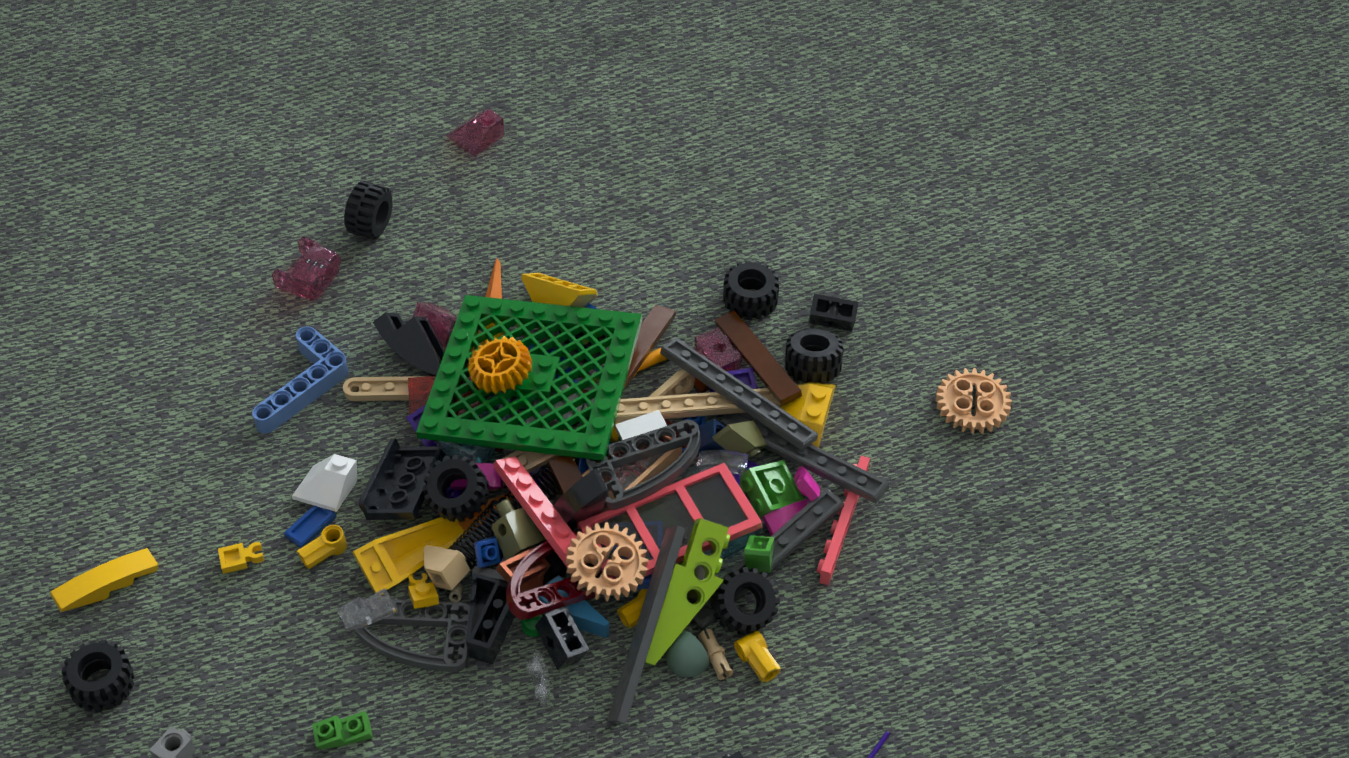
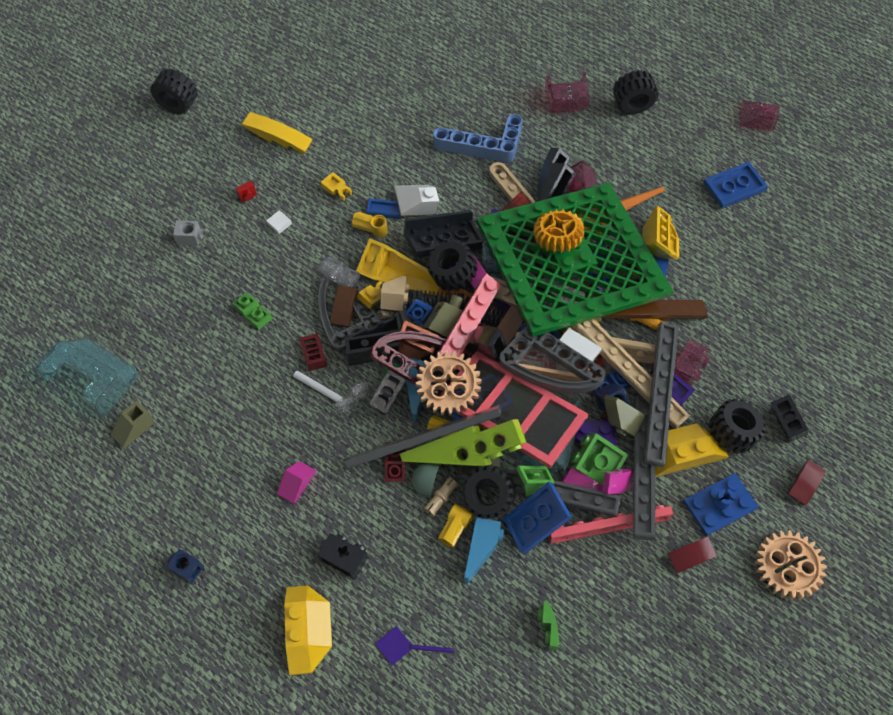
camera: 60 degrees right, 10 degrees up
black tyre [62,640,135,712] -> none
clear slope [696,450,749,475] -> none
reddish brown tile [715,310,802,405] -> none
black tyre [723,260,779,320] -> none
none -> red plate [235,180,257,203]
none -> white tile [266,210,292,234]
none -> white bar [293,370,345,405]
none -> dark red slope [299,333,327,371]
none -> reddish brown slope [330,285,358,328]
none -> dark red slope [385,442,406,482]
none -> dark azure slope [464,517,504,584]
none -> blue plate [503,482,572,554]
none -> bright green slope [537,601,559,651]
none -> dark red slope [668,537,717,573]
none -> blue plate [683,473,759,537]
none -> blue plate [703,162,768,208]
none -> dark red slope [787,459,826,505]

